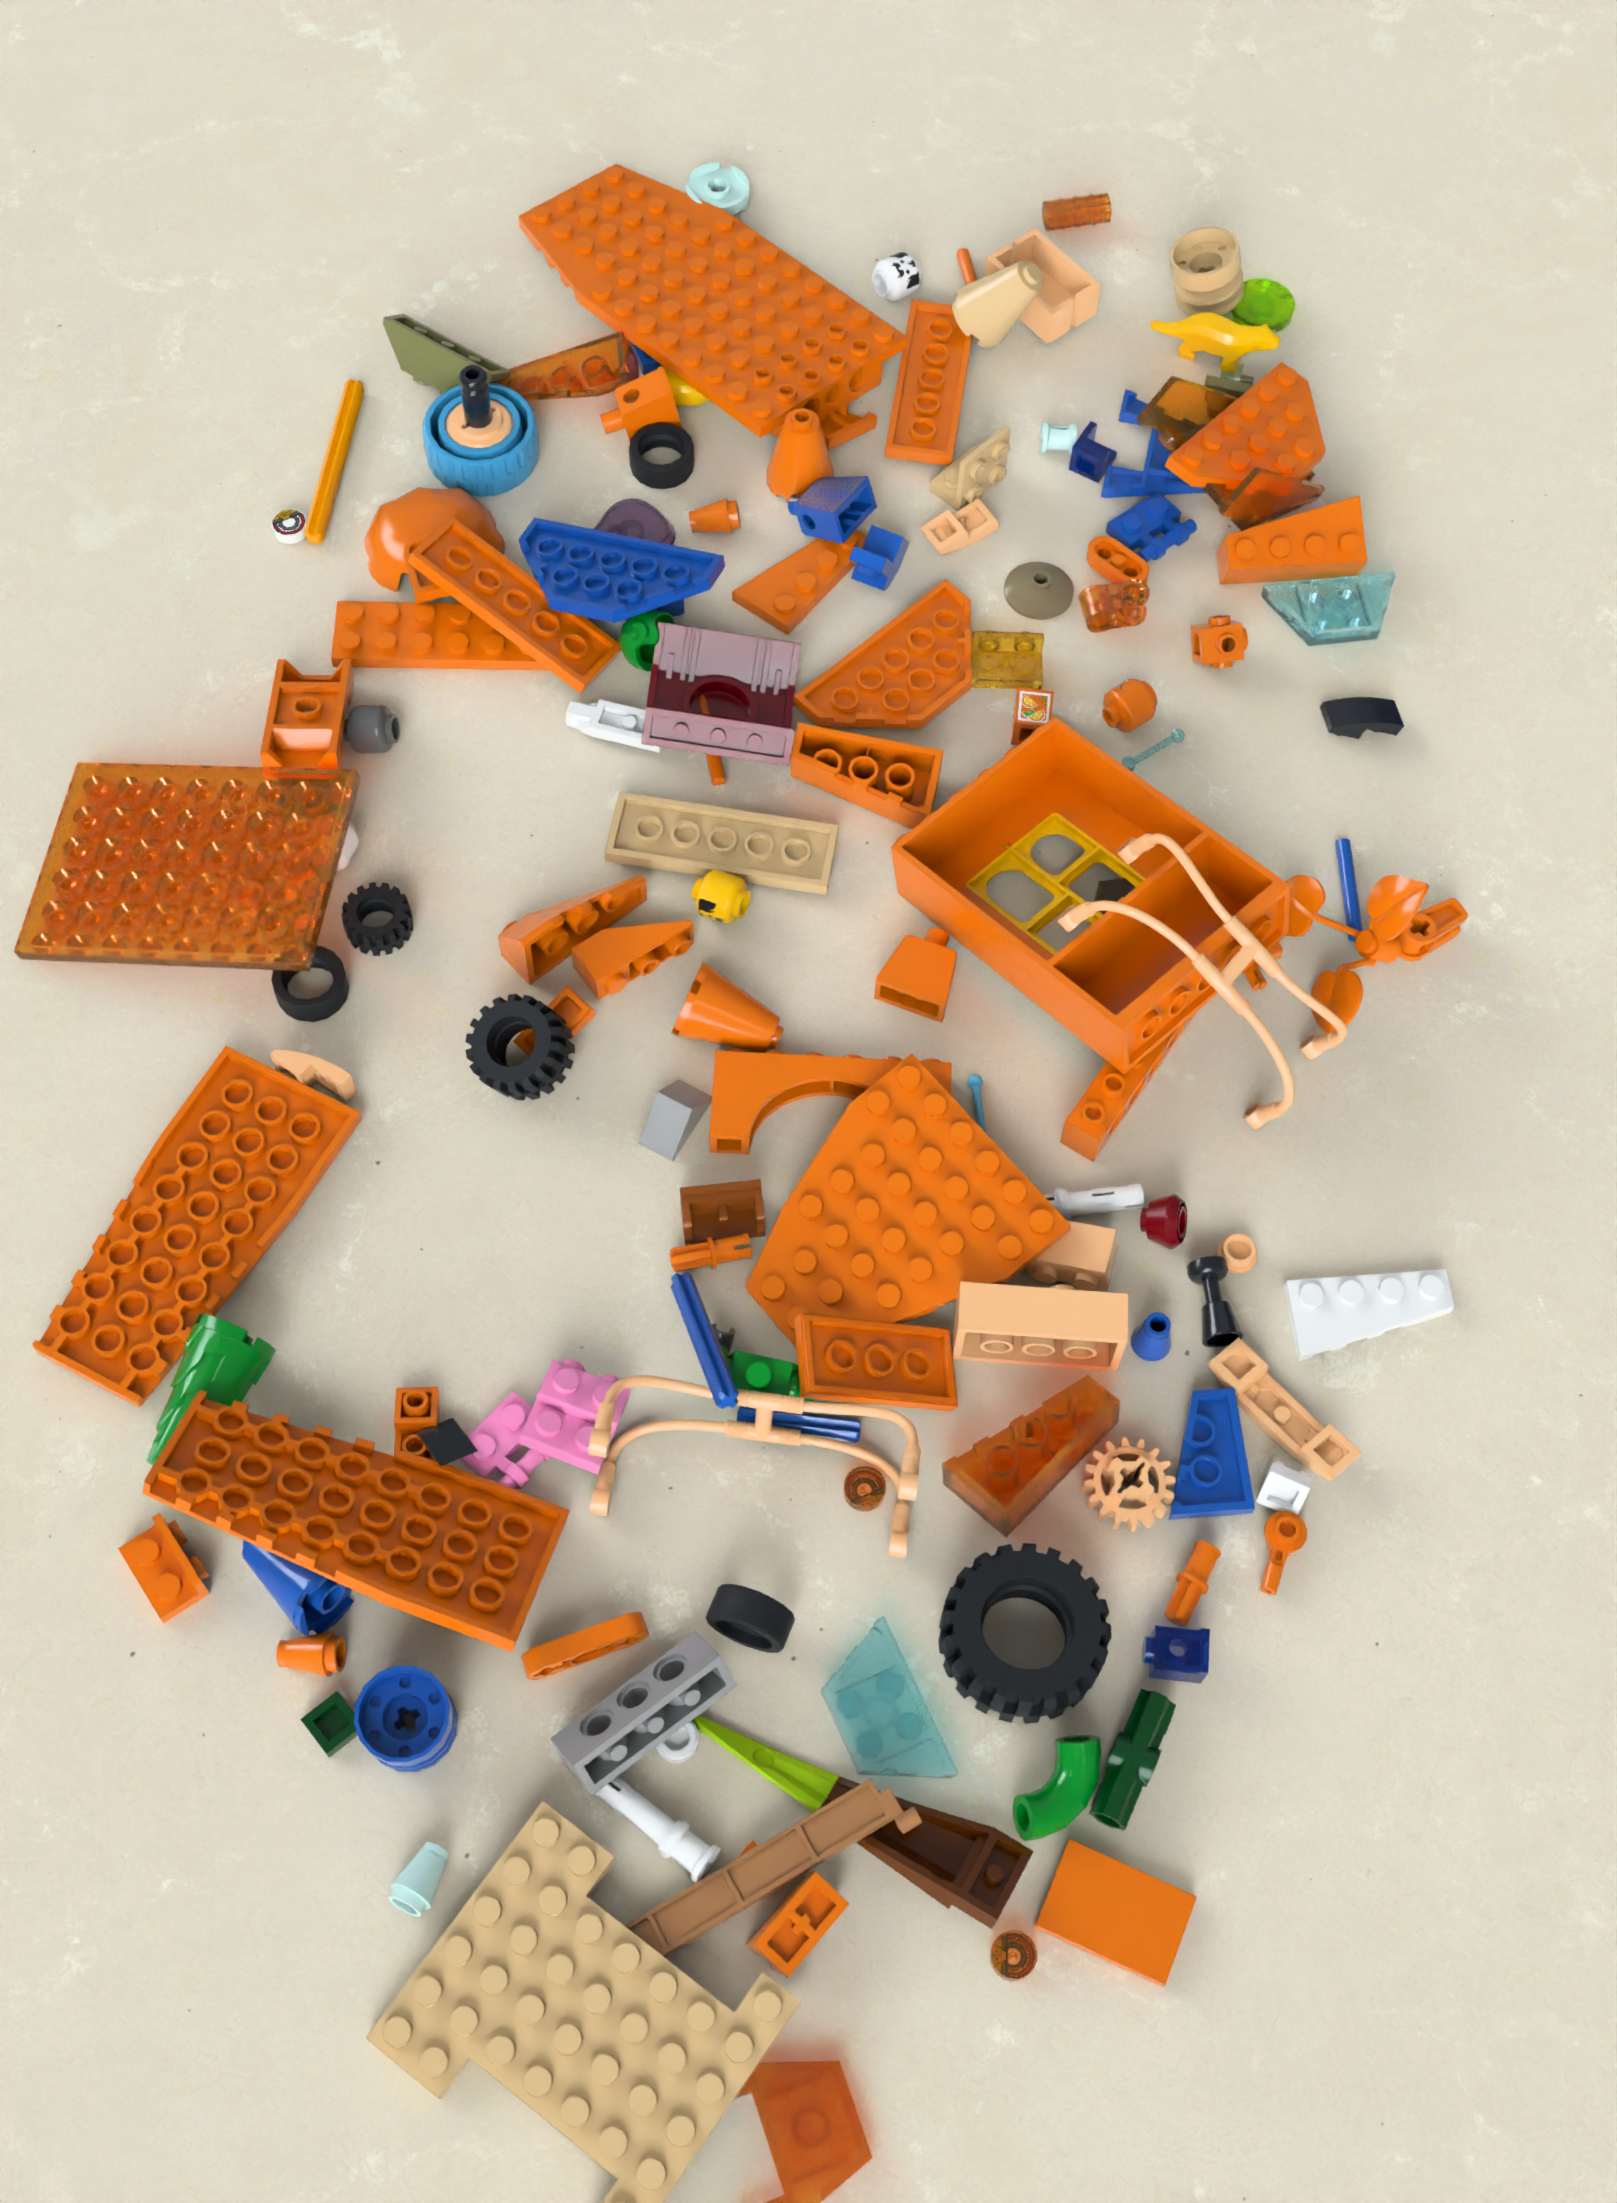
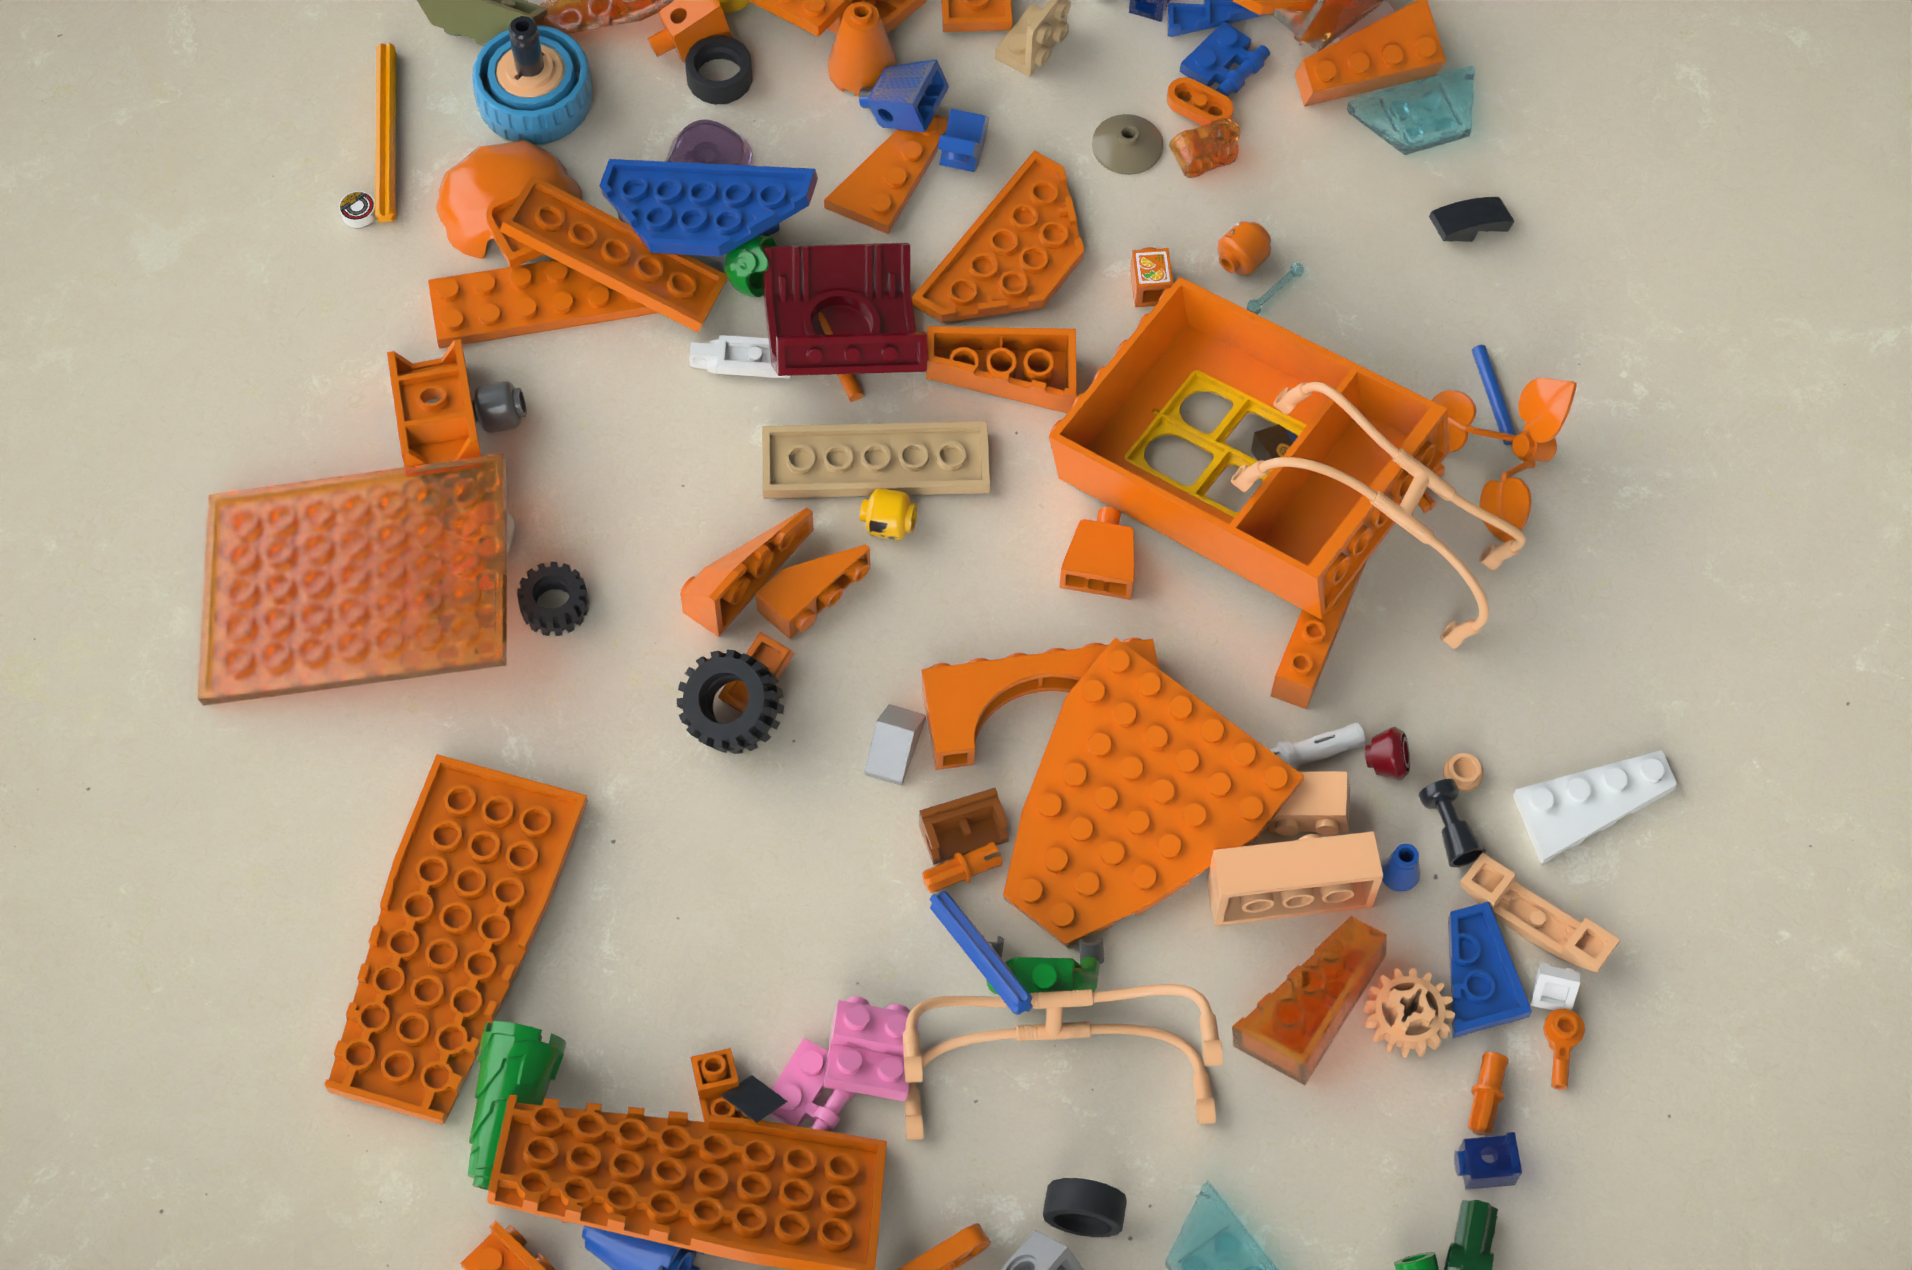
camera: 10 degrees left, 0 degrees up
light nougat slope [270,1049,357,1104] -> none
black tyre [271,945,349,1022] -> none
orange cone [671,962,784,1053] -> none
orange cone [689,498,741,533] -> none
blue axle [737,1406,861,1443] -> none
orange tile [794,1313,958,1412] -> none
clear orange tile [843,1466,886,1512] -> none
light nougat slope [920,498,999,555] -> none
black tyre [938,1543,1111,1724] -> none
medium azure hinge [968,1074,992,1139] -> none
clear yellow bracket [971,630,1044,689] -> none
orange brick [1190,615,1248,669] -> none
orange piece [1398,898,1469,961] -> none

